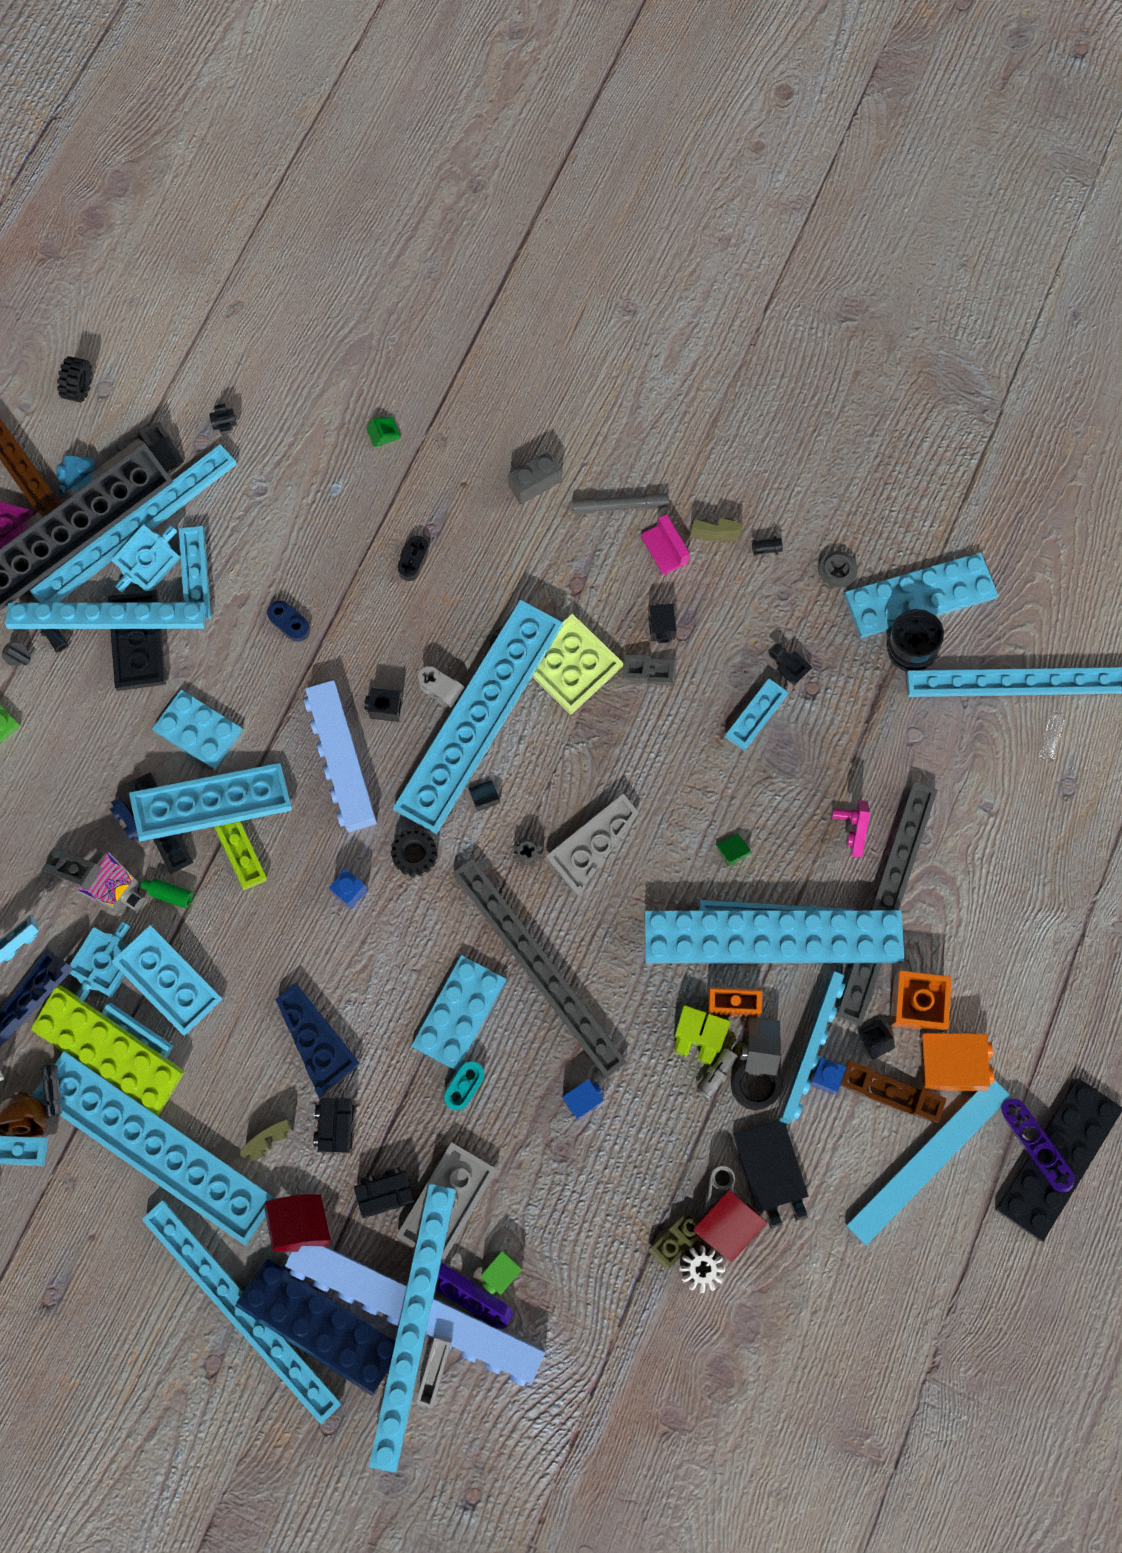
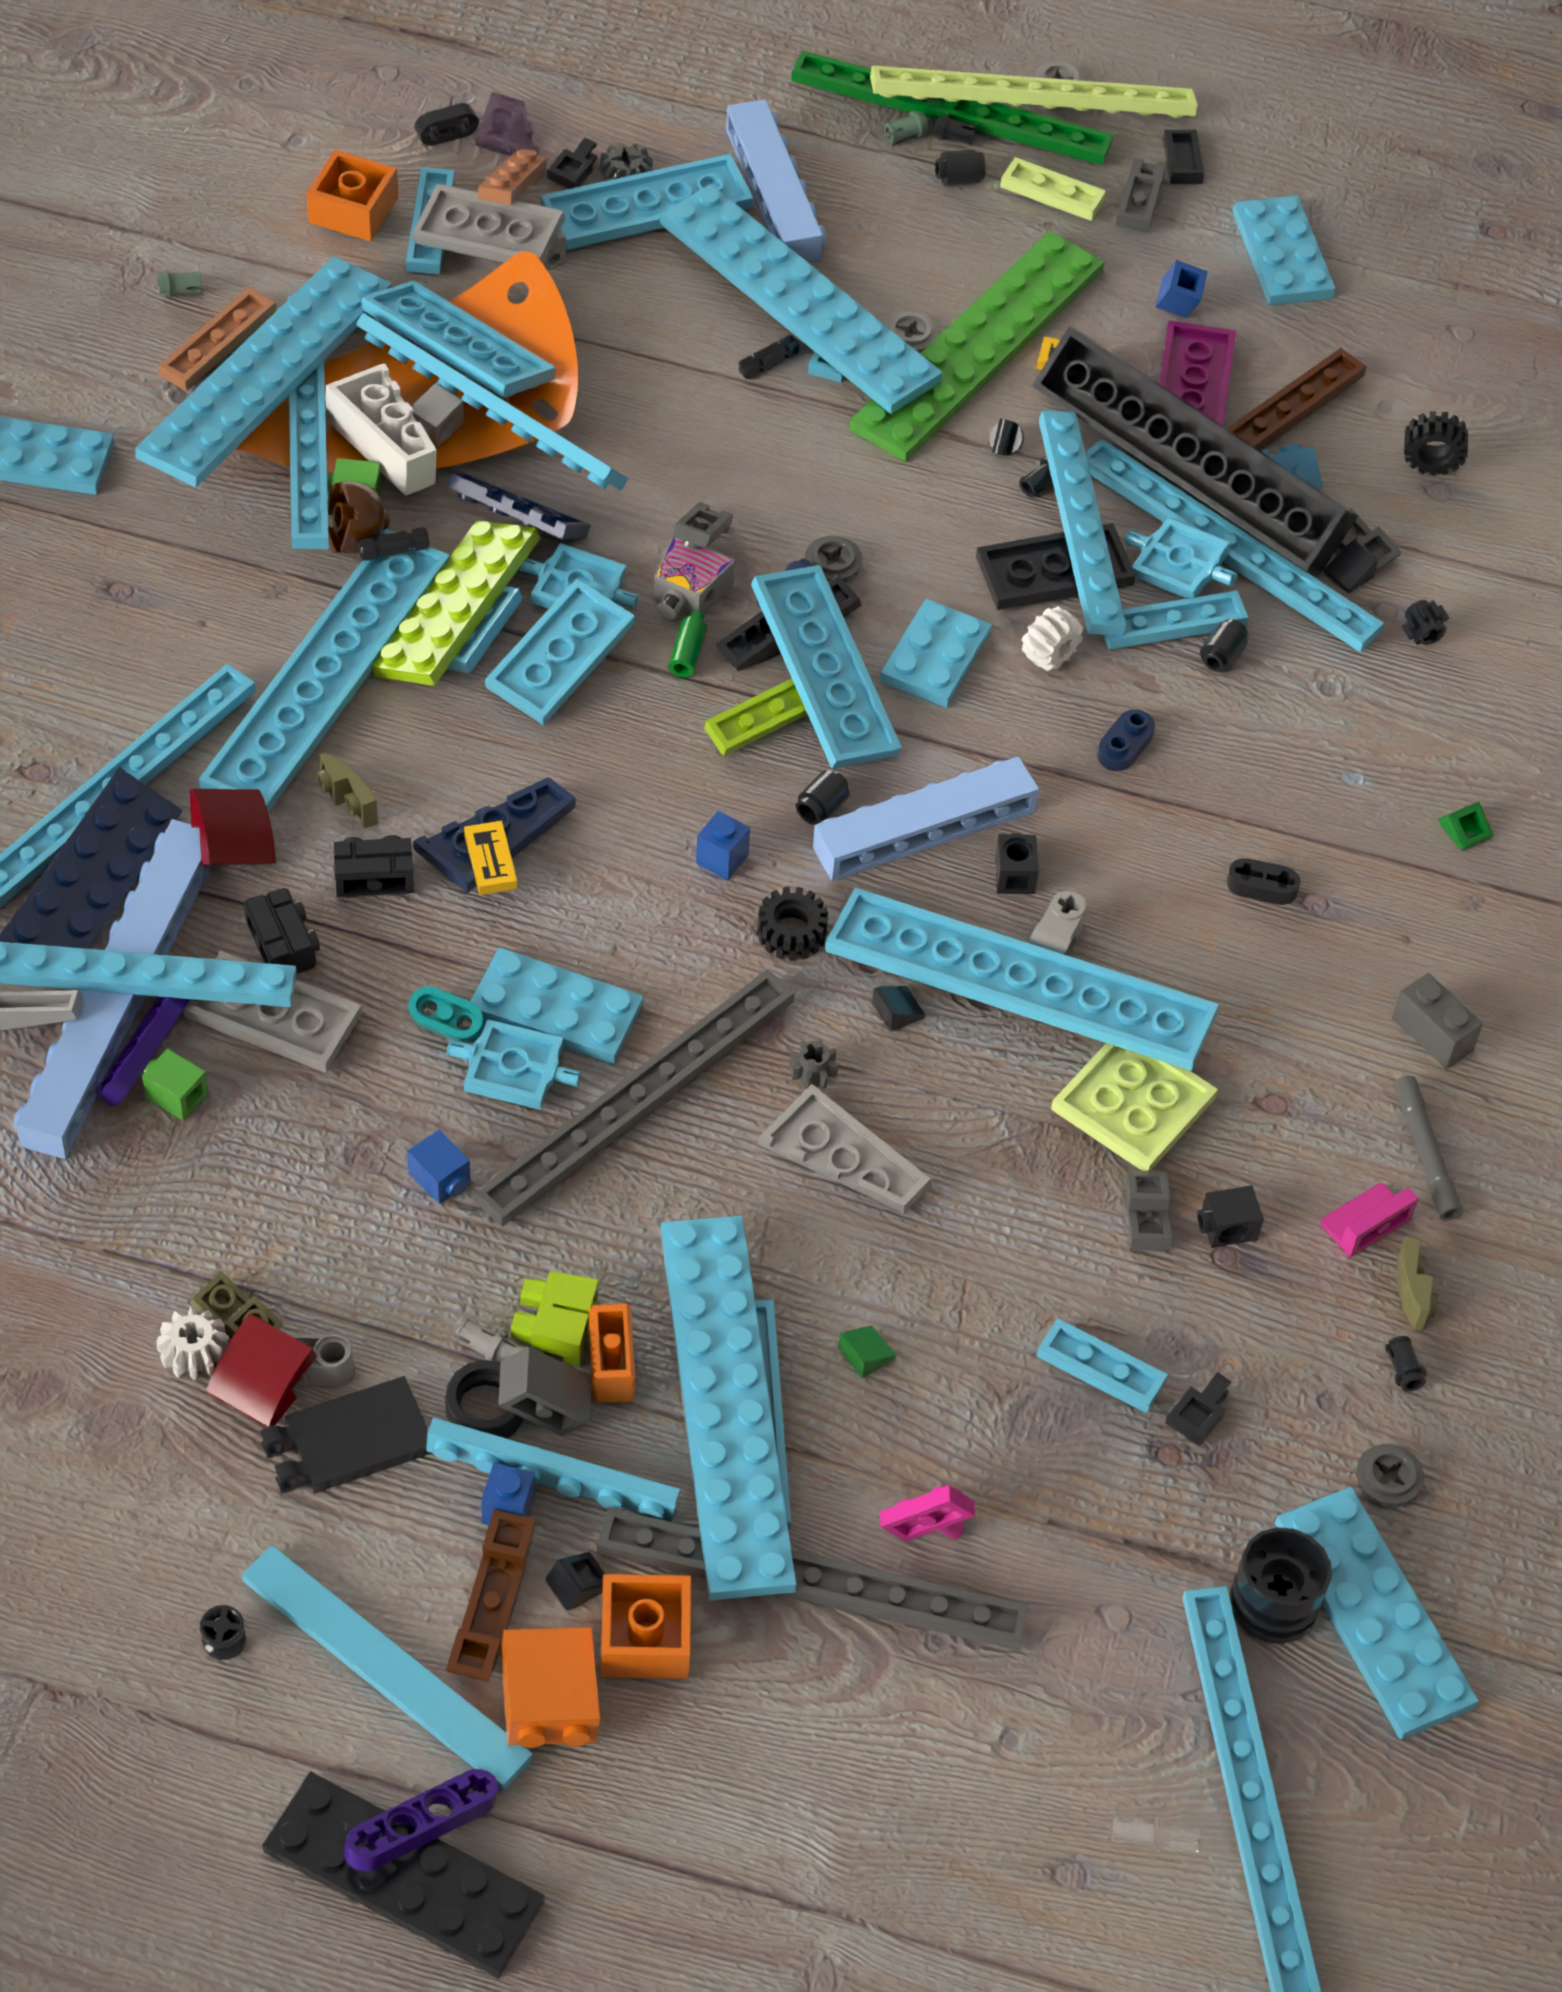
camera: 80 degrees right, 20 degrees down
none -> black wheel [200,1605,246,1660]
none -> medium azure plate [446,1019,581,1110]
none -> yellow tile [464,821,517,895]
none -> black brick [795,770,850,825]
none -> dark grey gear [805,536,862,582]
none -> white gear [1022,606,1083,671]
none -> black brick [1200,619,1248,672]

